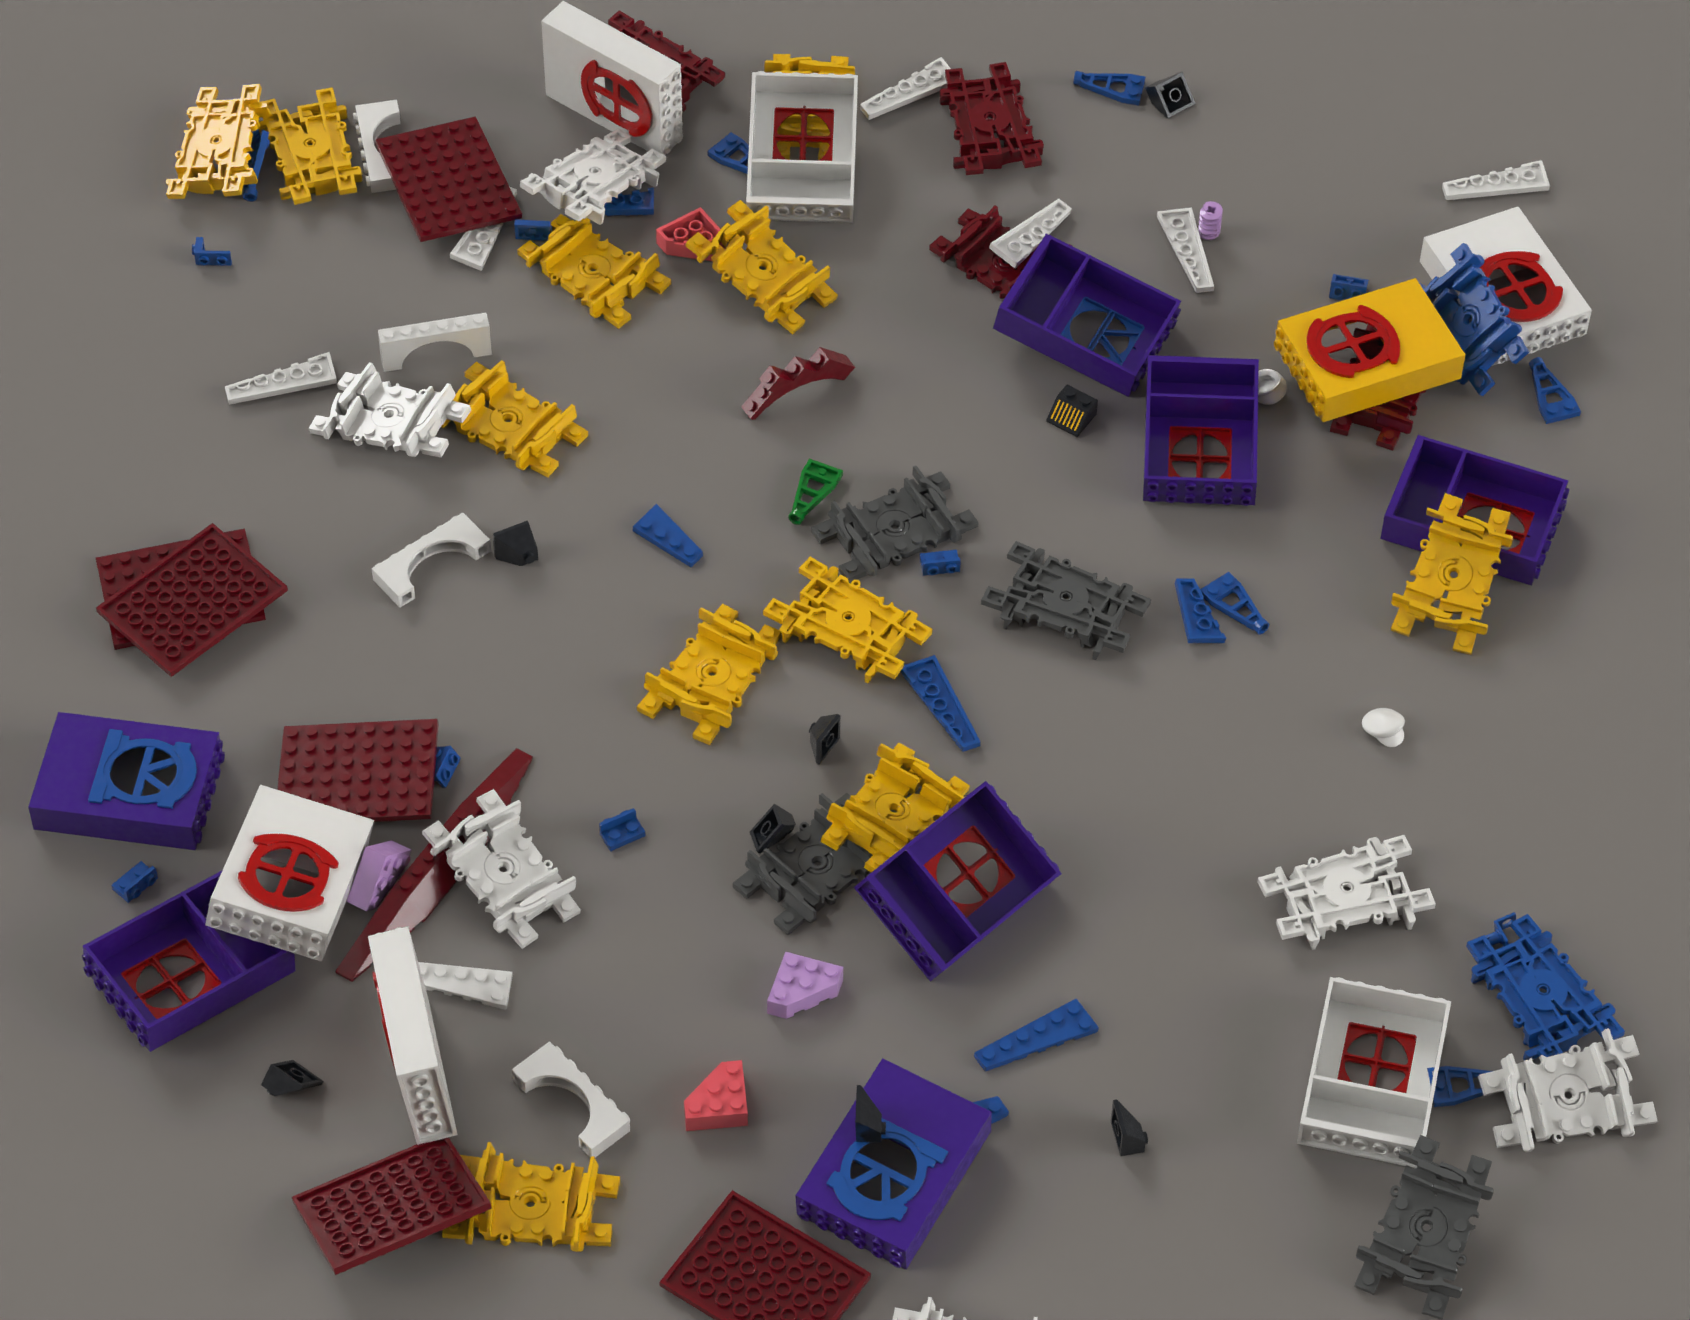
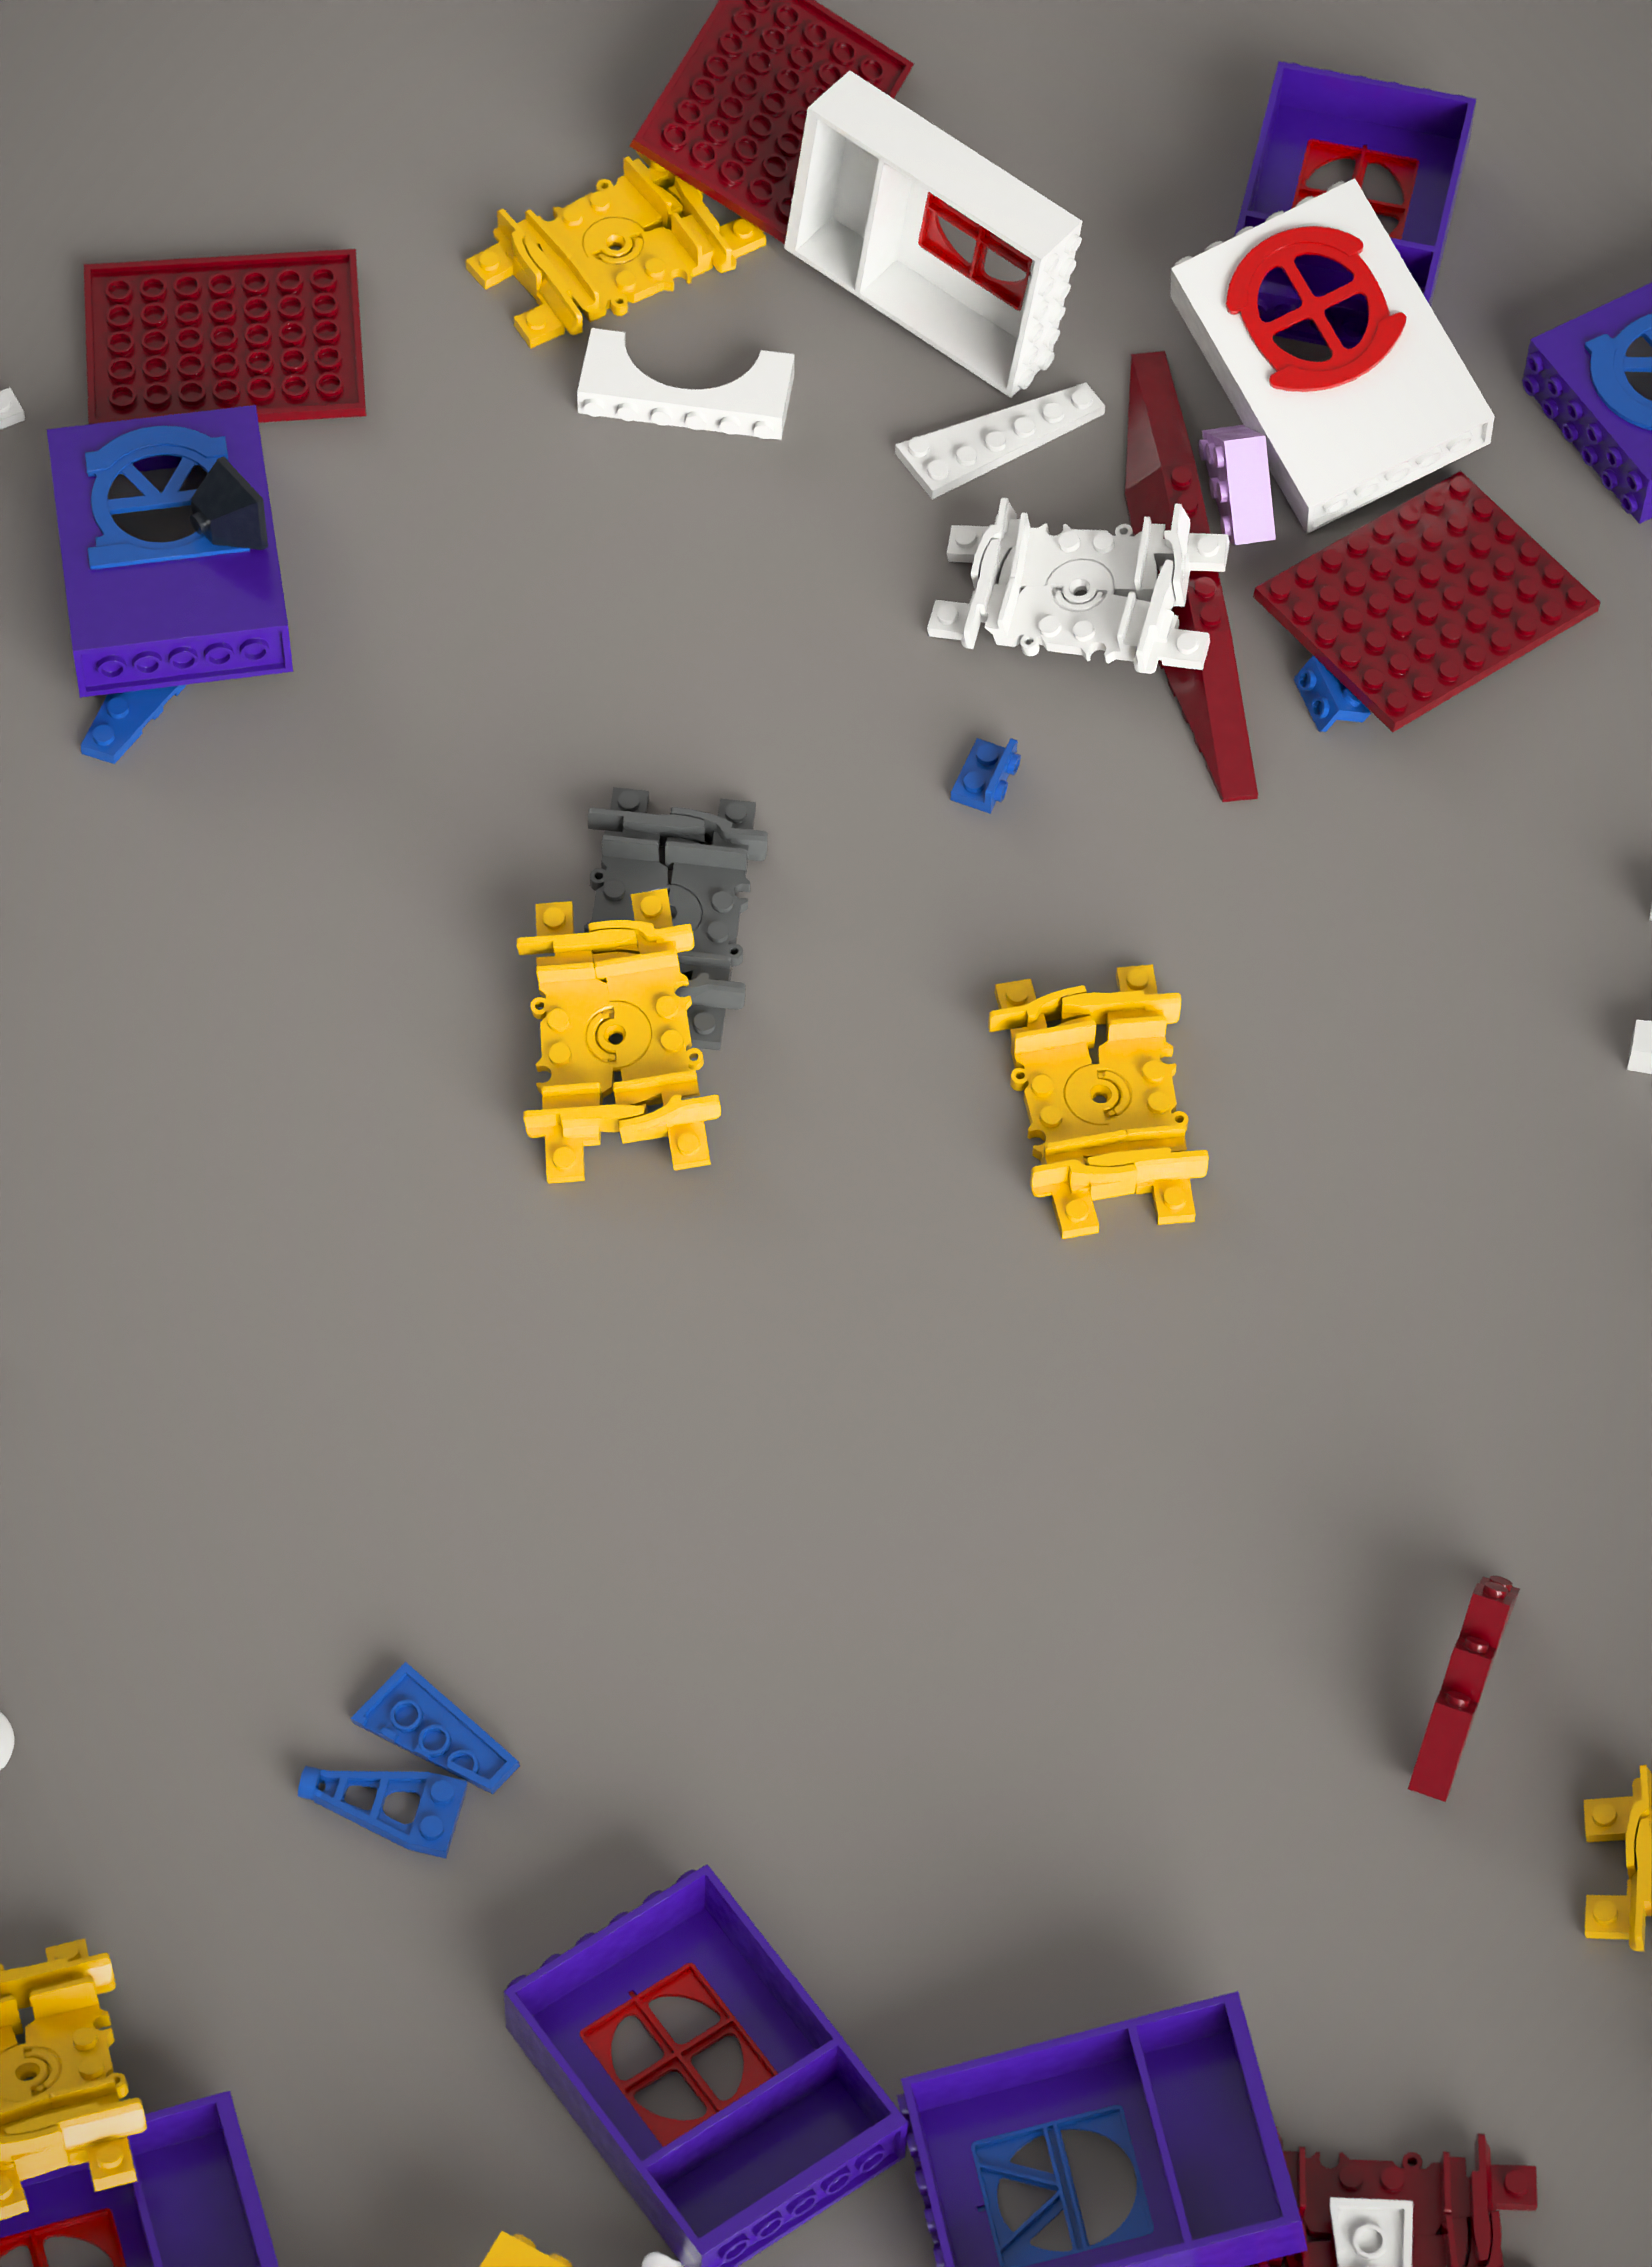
camera: 140 degrees right, 5 degrees up
blue bracket [111,861,158,903] -> none
black slope [261,1060,324,1096] -> none
black slope [493,521,538,566] -> none
blue wing [633,504,703,567] -> none
coral brick [684,1060,748,1131] -> none
black slope [750,803,796,854] -> none
yellow piece [763,556,933,684] -> none
lavender brick [767,952,843,1019] -> none
green plate [788,458,843,525] -> none
black slope [809,714,841,765] -> none
dark grey piece [811,466,978,583] -> none
dark purple panel [854,781,1062,981] -> none
blue wing [900,655,981,752] -> none
blue bracket [920,550,961,576] -> none
blue wing [974,998,1099,1072] -> none
dark grey piece [981,541,1151,660] -> none
black slope [1046,384,1098,437] -> none

